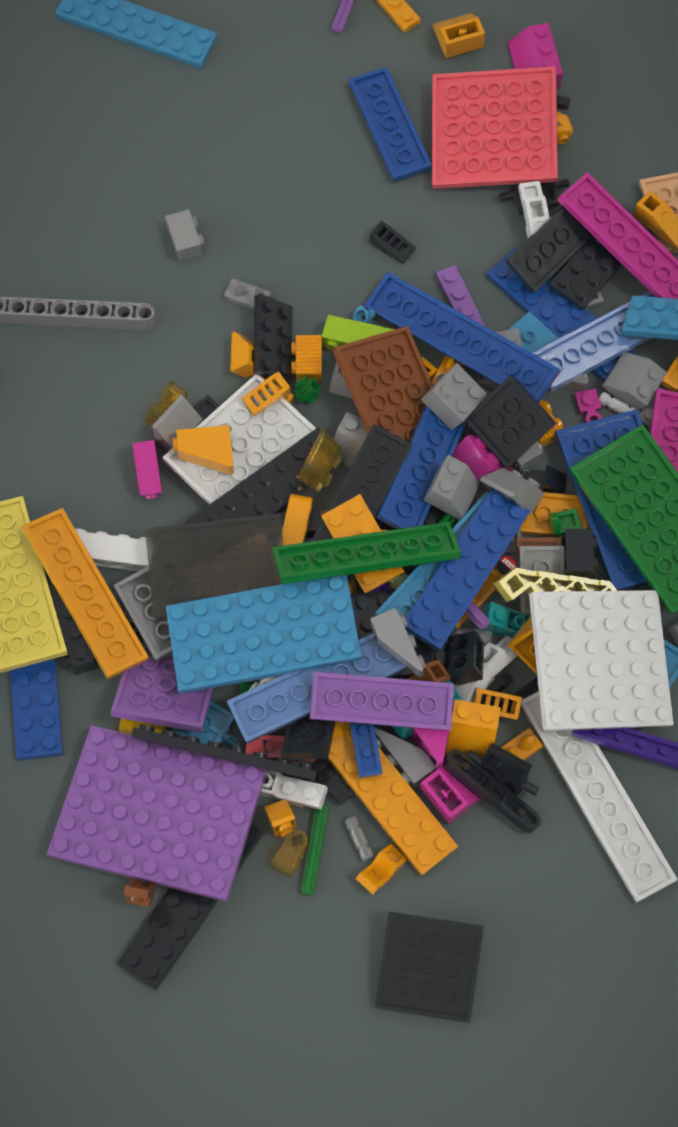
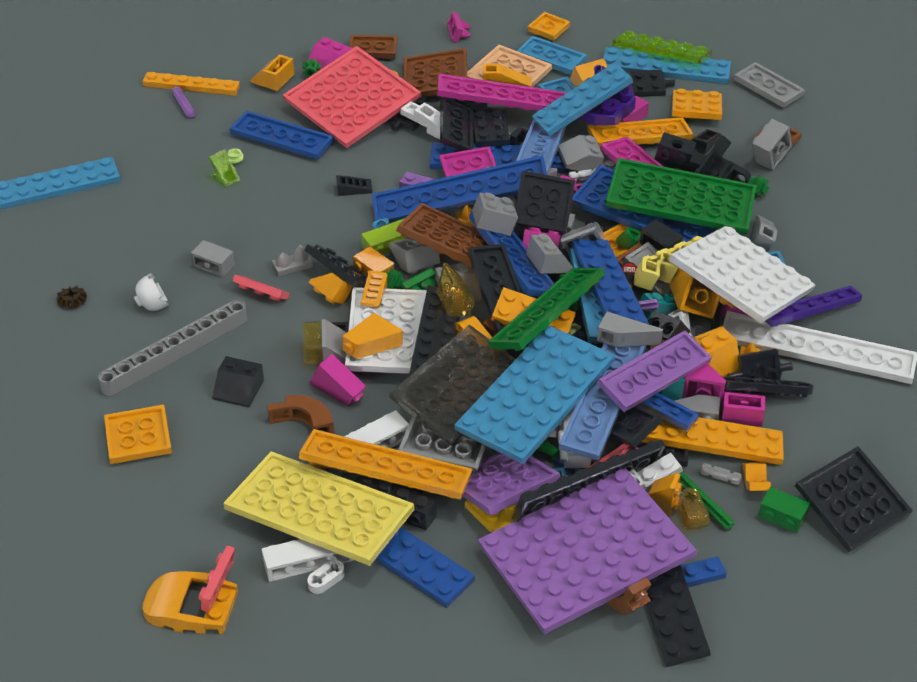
camera: 45 degrees left, 25 degrees down
none -> dark brown gear [56,286,87,309]
none -> white cylinder [134,273,169,311]
none -> clear neon green slope [208,150,240,188]
none -> black slope [212,356,264,407]
none -> yellowish green plate [226,149,244,164]
none -> coral plate [233,274,290,302]
none -> dark orange arch [267,395,334,434]
none -> green gear [302,58,321,78]
none -> dark orange plate [349,35,398,59]
none -> green tile [400,268,436,290]
none -> dark orange plate [404,48,468,98]
none -> dark pink plate [440,146,496,177]
none -> black slope [510,127,528,145]
none -> blue plate [681,556,727,587]
none -> green brick [758,486,810,533]

